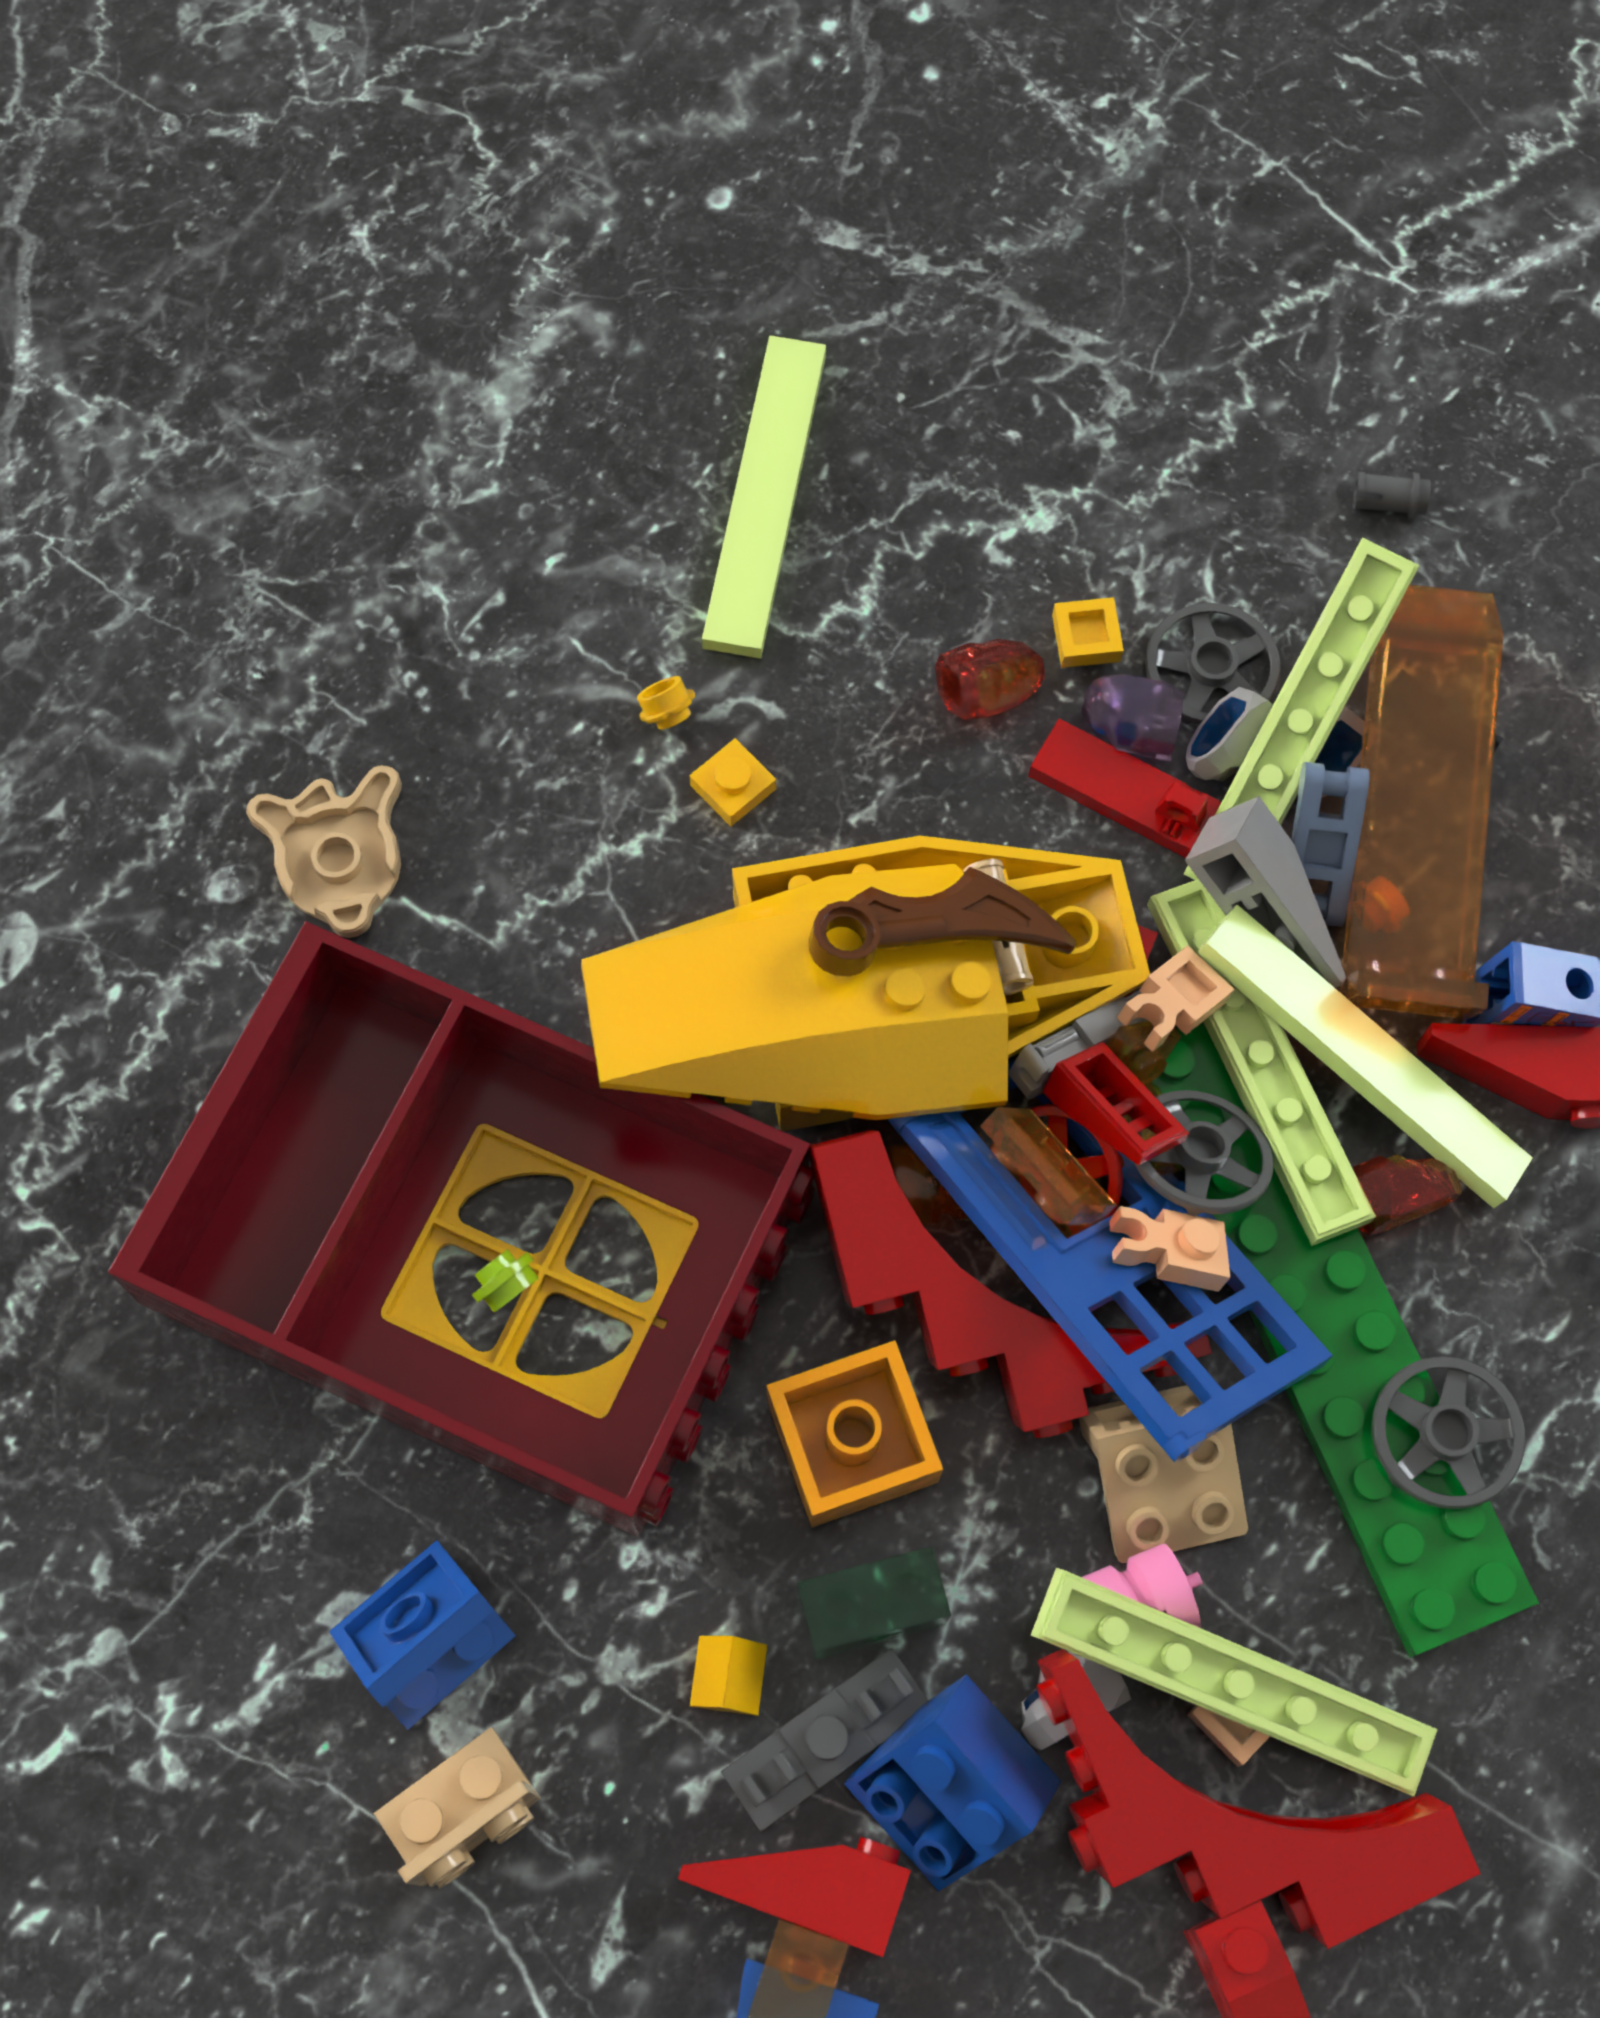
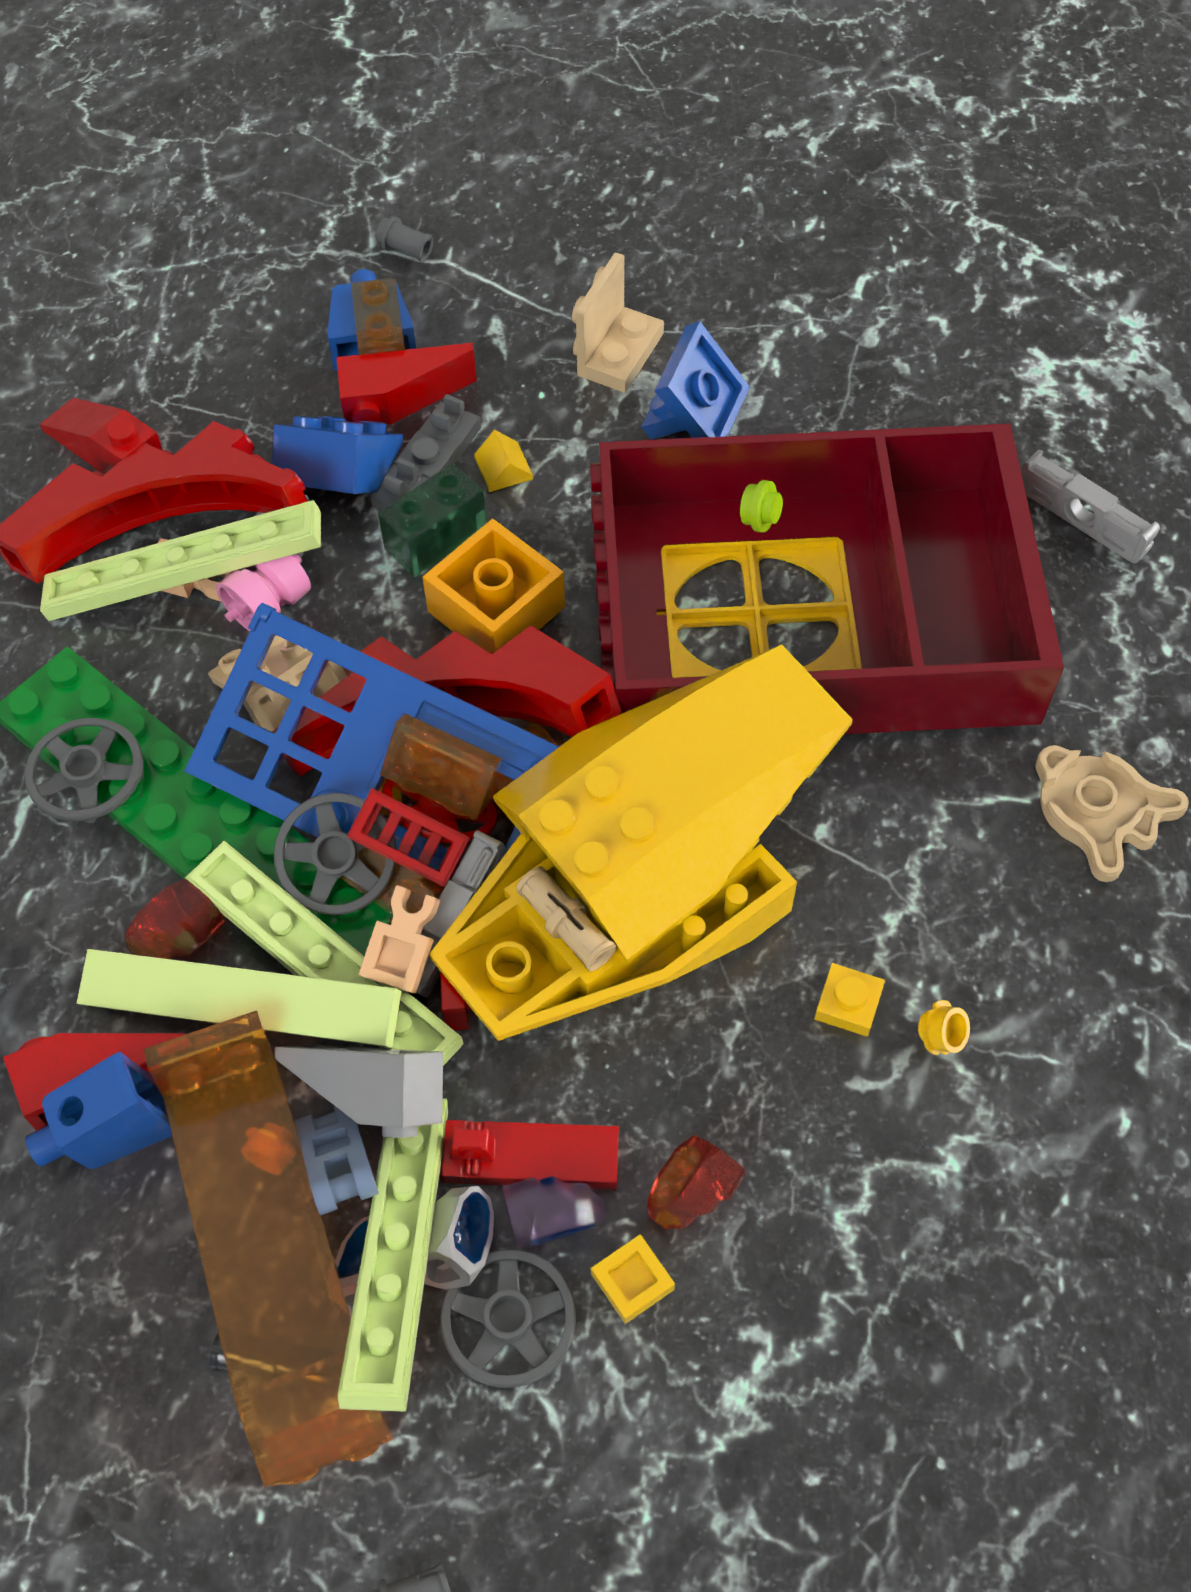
camera: 155 degrees right, 10 degrees down
yellowish green tile [702,335,826,659] -> none
reddish brown piece [809,867,1076,977] -> none
light nougat plate [1109,1206,1230,1292] -> none
none -> light grey piece [1021,450,1160,564]

